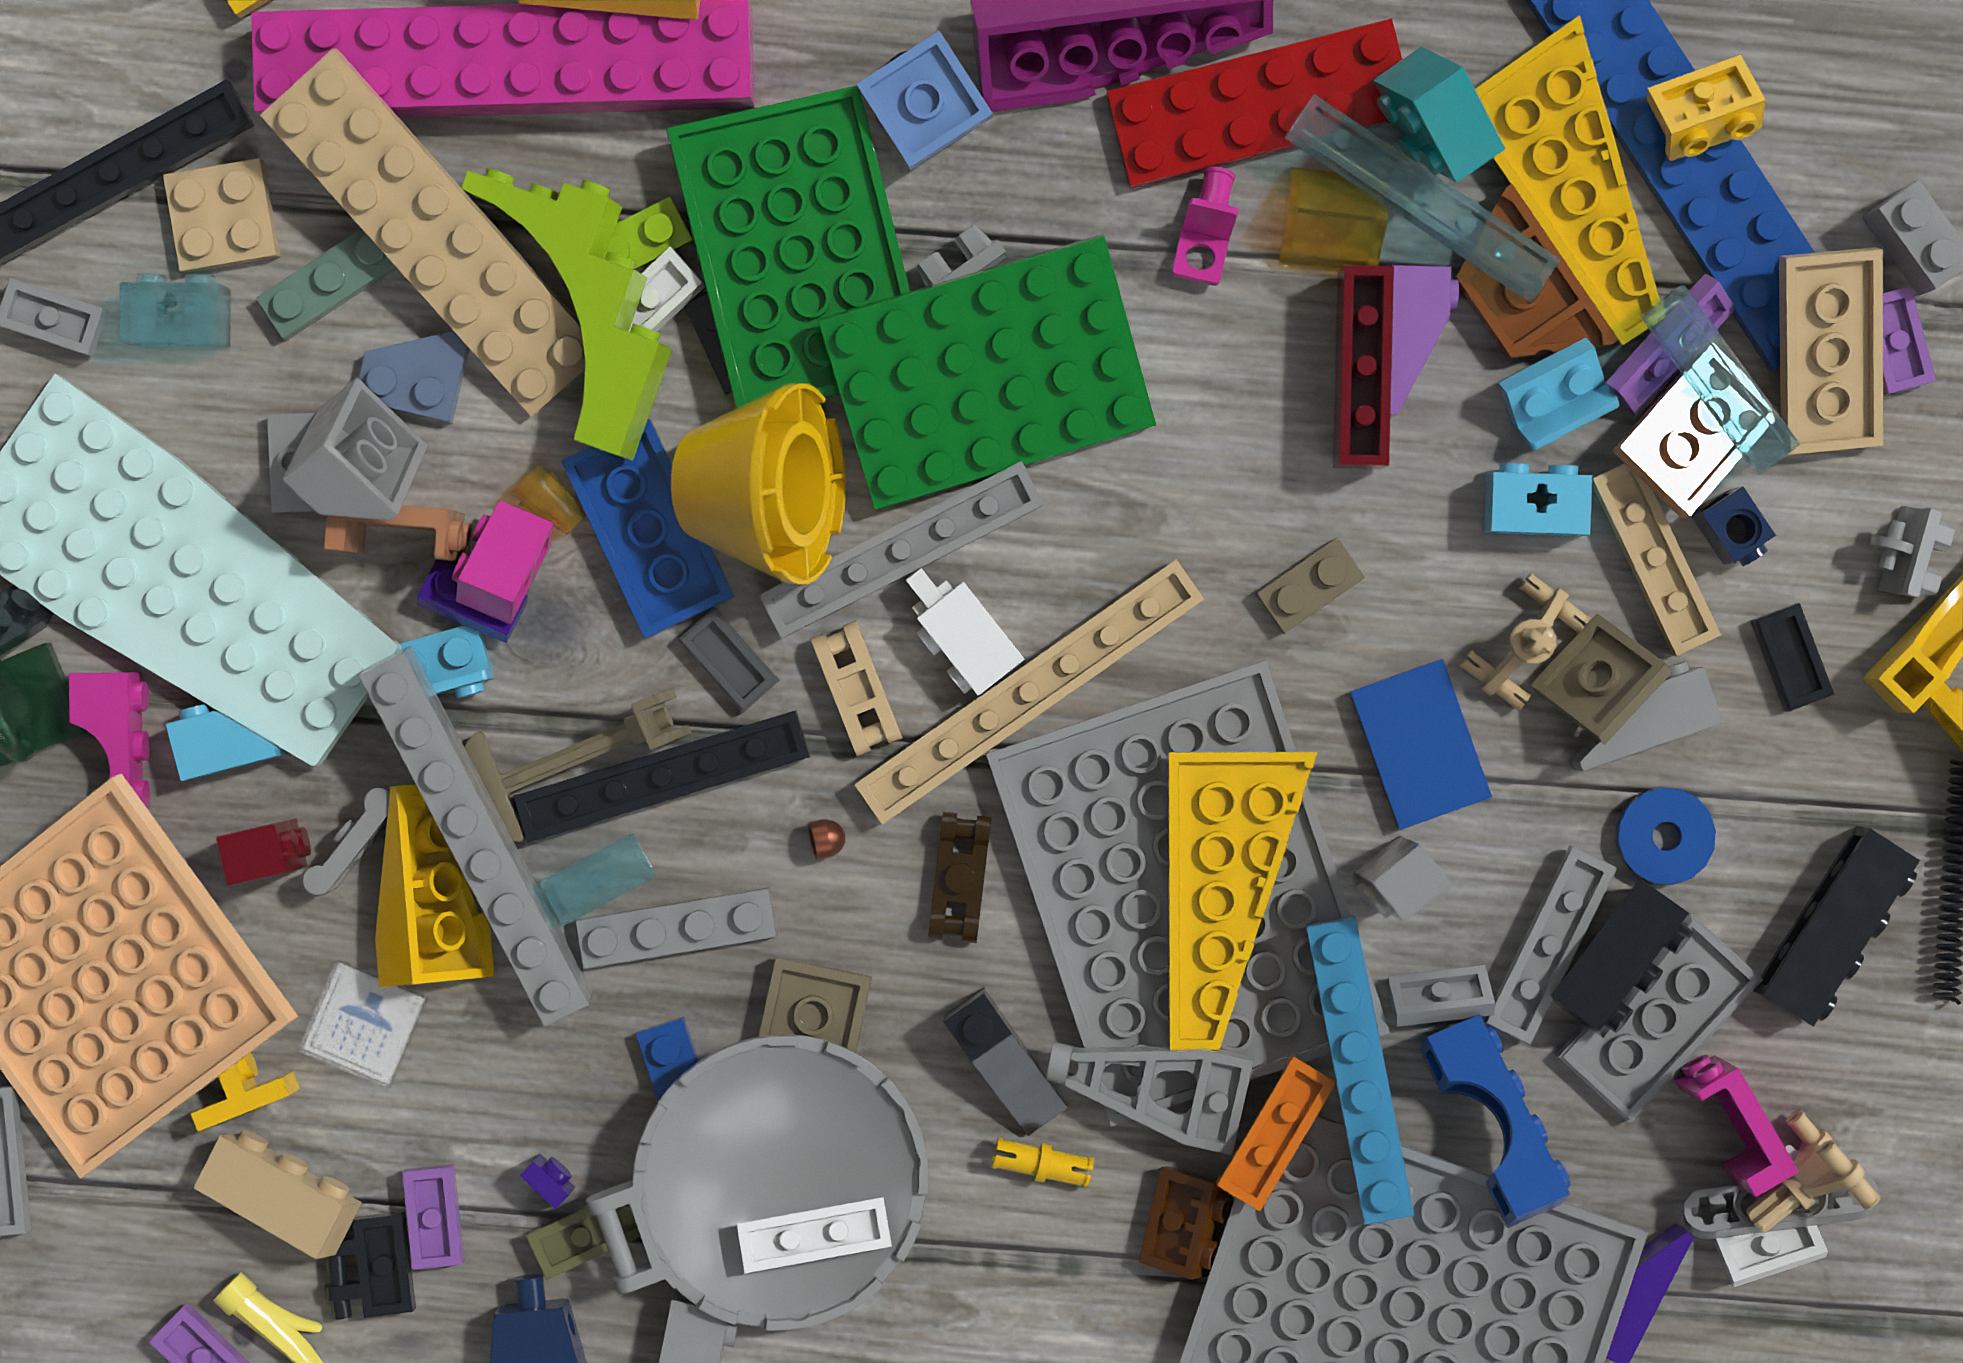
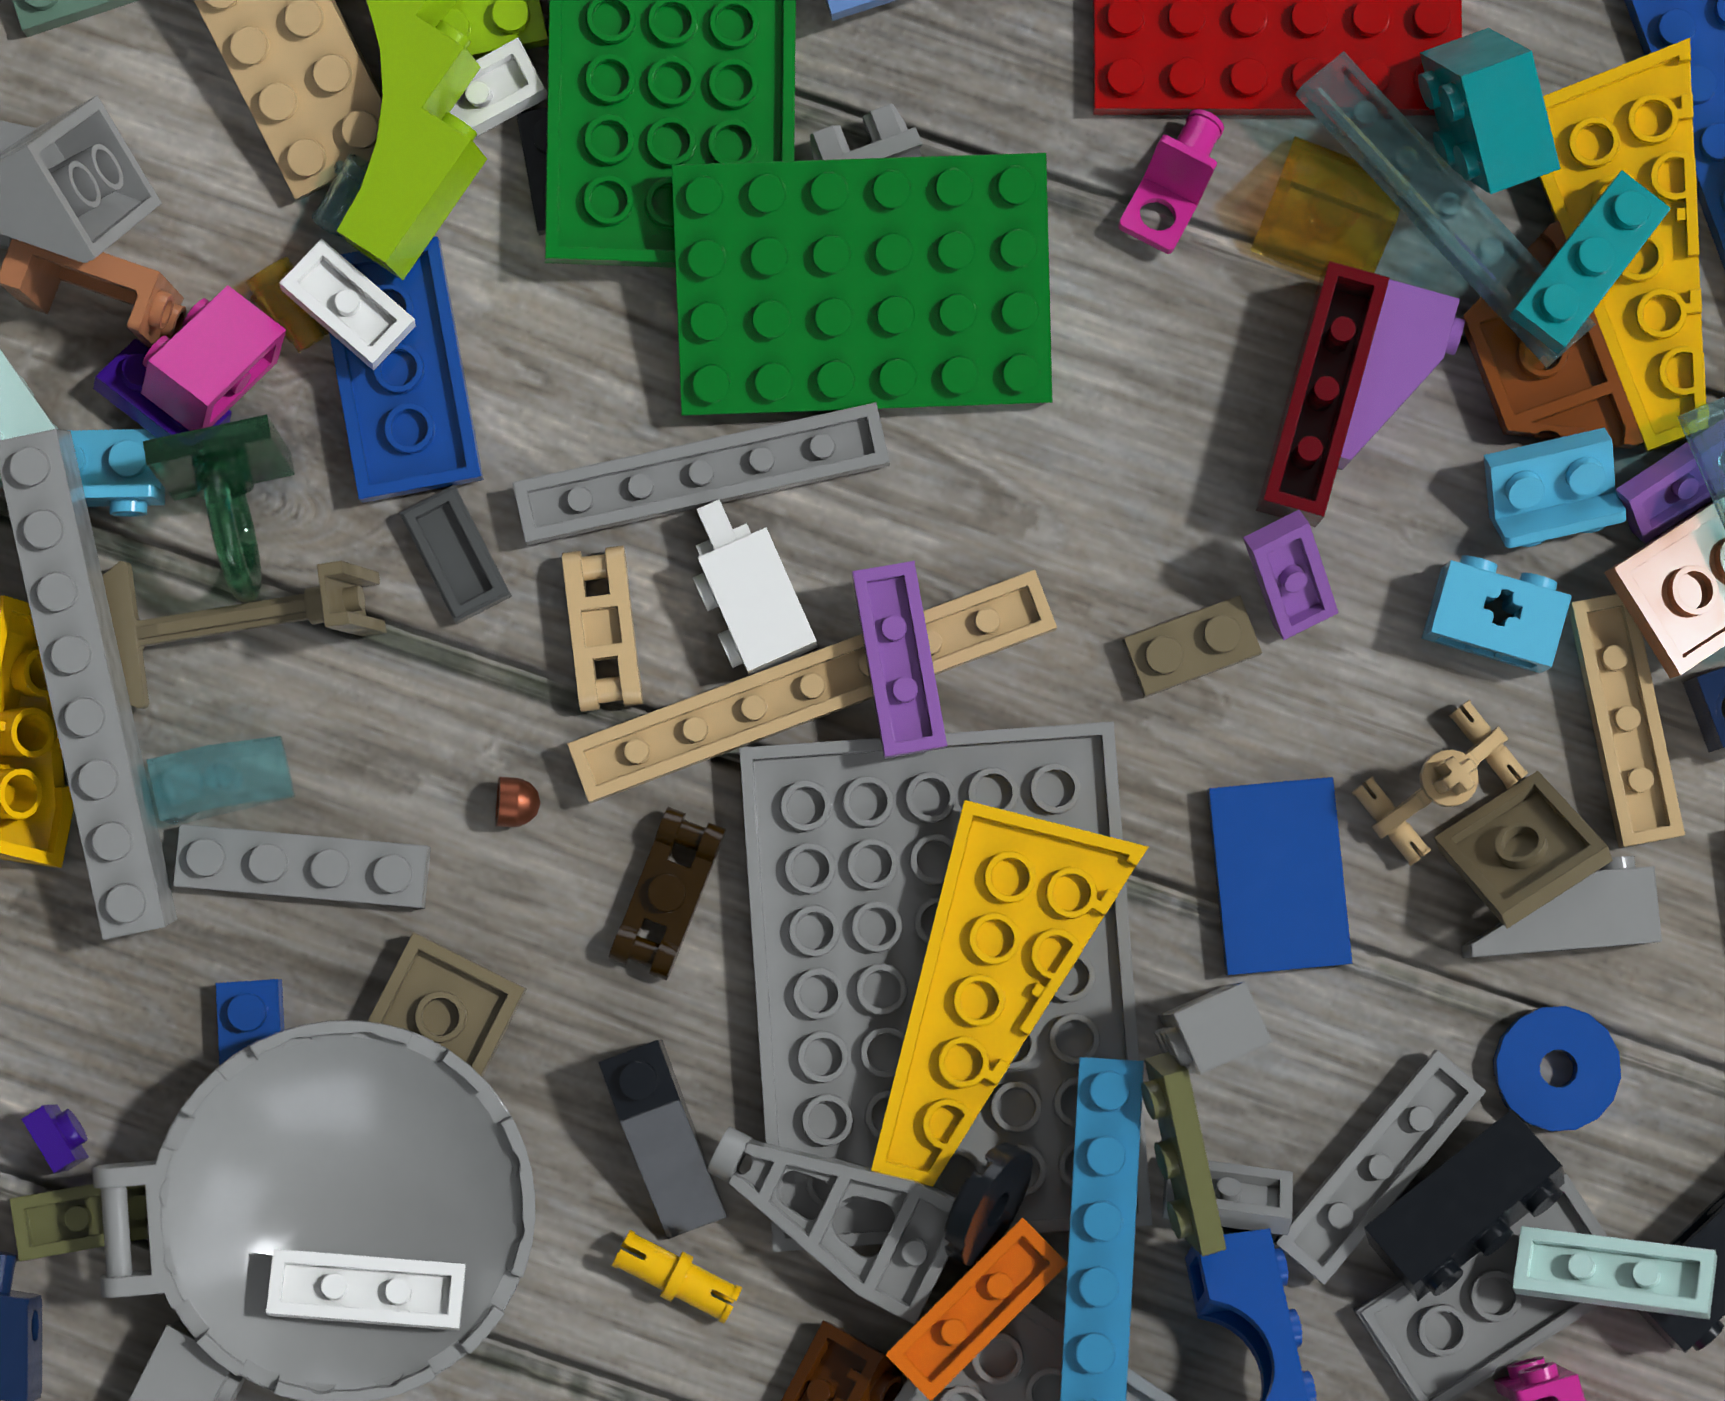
camera: 15 degrees right, 5 degrees down
sand blue wing [359,331,470,423] -> none
black plate [513,710,811,843] -> none
yellow cone [671,383,846,585] -> none
none -> clear green tile [143,415,295,603]
none -> white plate [279,239,416,370]
none -> clear light blue pin [311,154,370,237]
none -> medium lavender plate [851,561,947,759]
none -> black tile [944,1142,1033,1266]
none -> olive plate [1141,1052,1226,1257]
none -> medium lavender plate [1243,510,1339,640]
none -> teal plate [1509,170,1671,354]
none -> light aqua plate [1513,1226,1717,1319]

